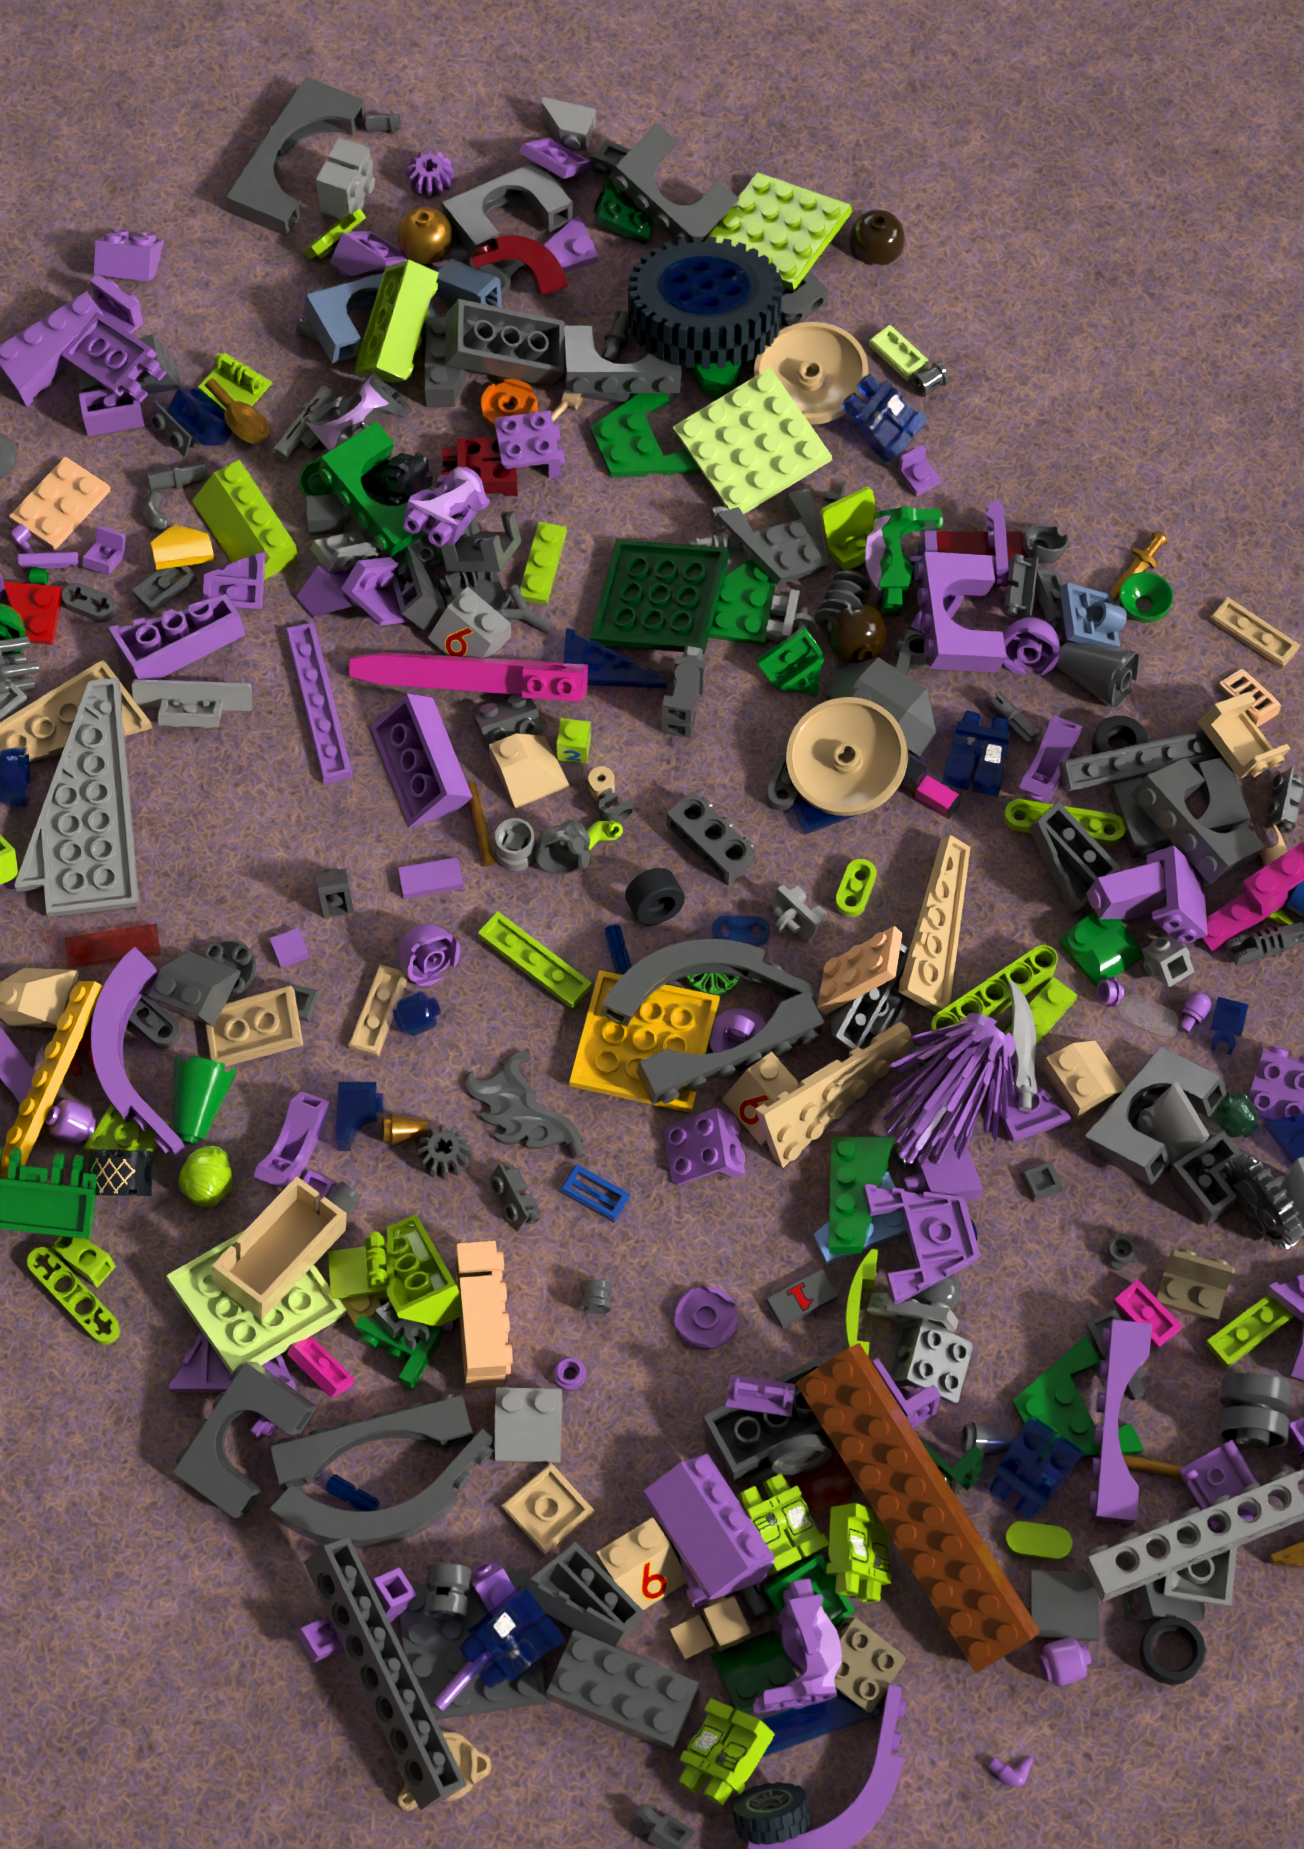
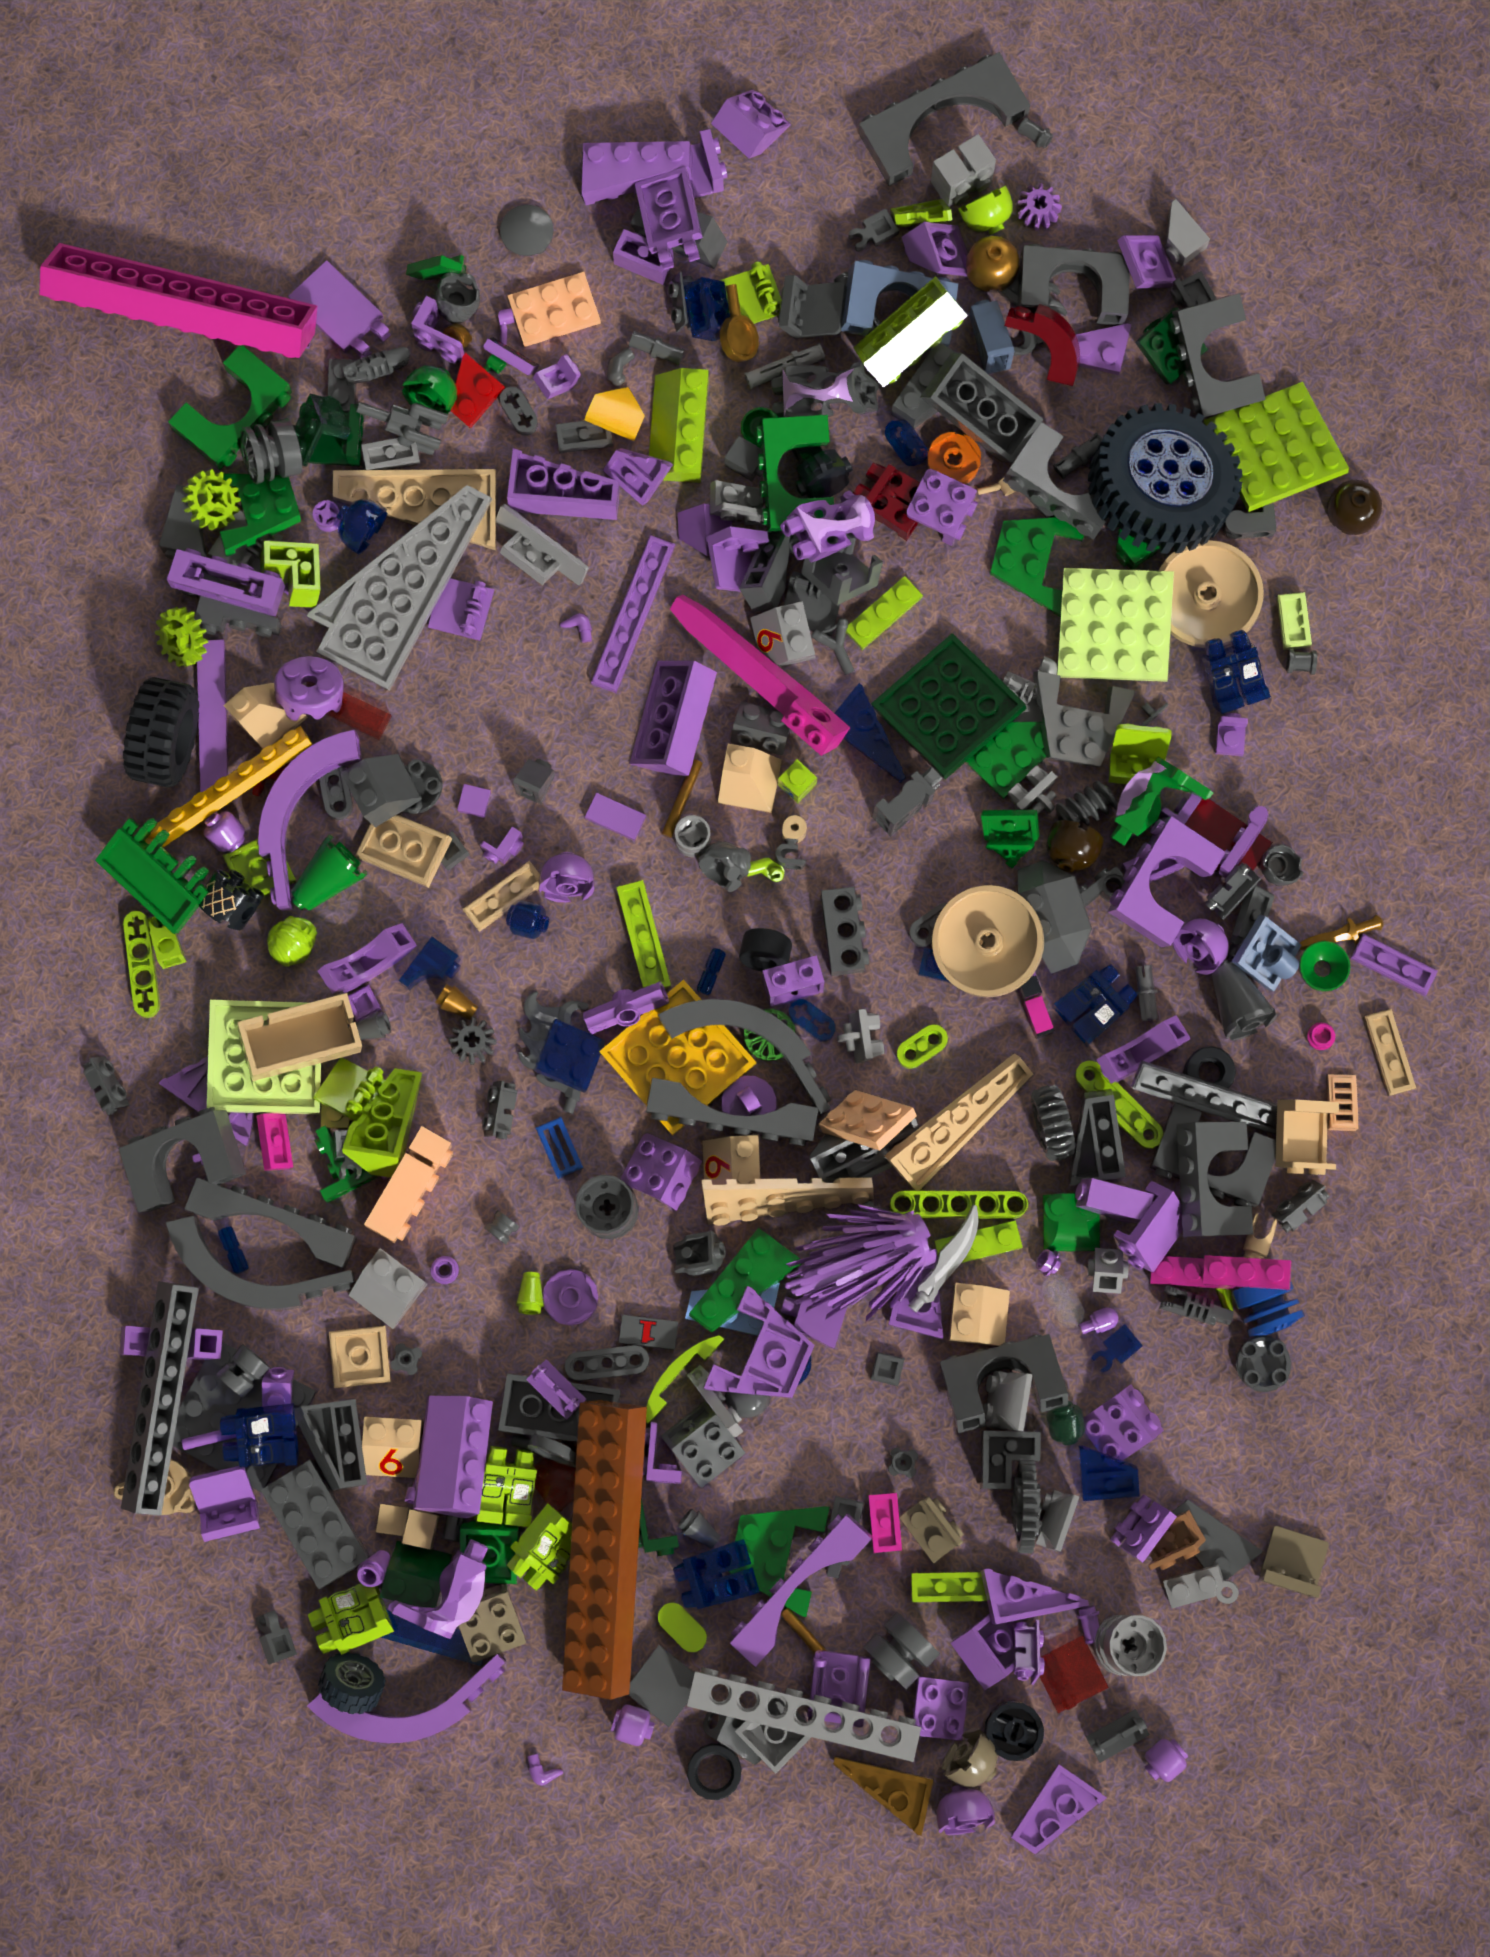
camera: 35 degrees right, 15 degrees up
none -> dark grey hinge [83,1056,130,1115]
none -> medium lavender bracket [189,1466,260,1542]
none -> medium lavender plate [274,656,344,721]
none -> medium lavender cone [357,1550,391,1587]
none -> dark grey plate [391,1343,422,1375]
none -> medium lavender hinge [428,578,494,641]
none -> medium lavender bracket [480,827,524,865]
none -> lime cone [516,1272,544,1315]
none -> clear blue plate [534,1019,606,1093]
none -> medium lavender animal [560,613,592,643]
none -> dark grey plate [565,1345,649,1381]
none -> dark grey wheel [575,1175,639,1240]
none -> medium lavender piece [583,981,669,1034]
none -> dark grey hand [673,1231,726,1276]
none -> medium lavender window [762,955,825,1008]
none -> dark grey bracket [778,275,847,339]
none -> dark grey plate [848,209,899,251]
none -> clear blue beam [885,419,928,466]
none -> lime cylinder [958,185,1013,235]
none -> dark grey gear [1031,1085,1075,1161]
none -> dark pink plate [1307,1022,1335,1051]
none -> medium lavender tile [1350,934,1438,996]

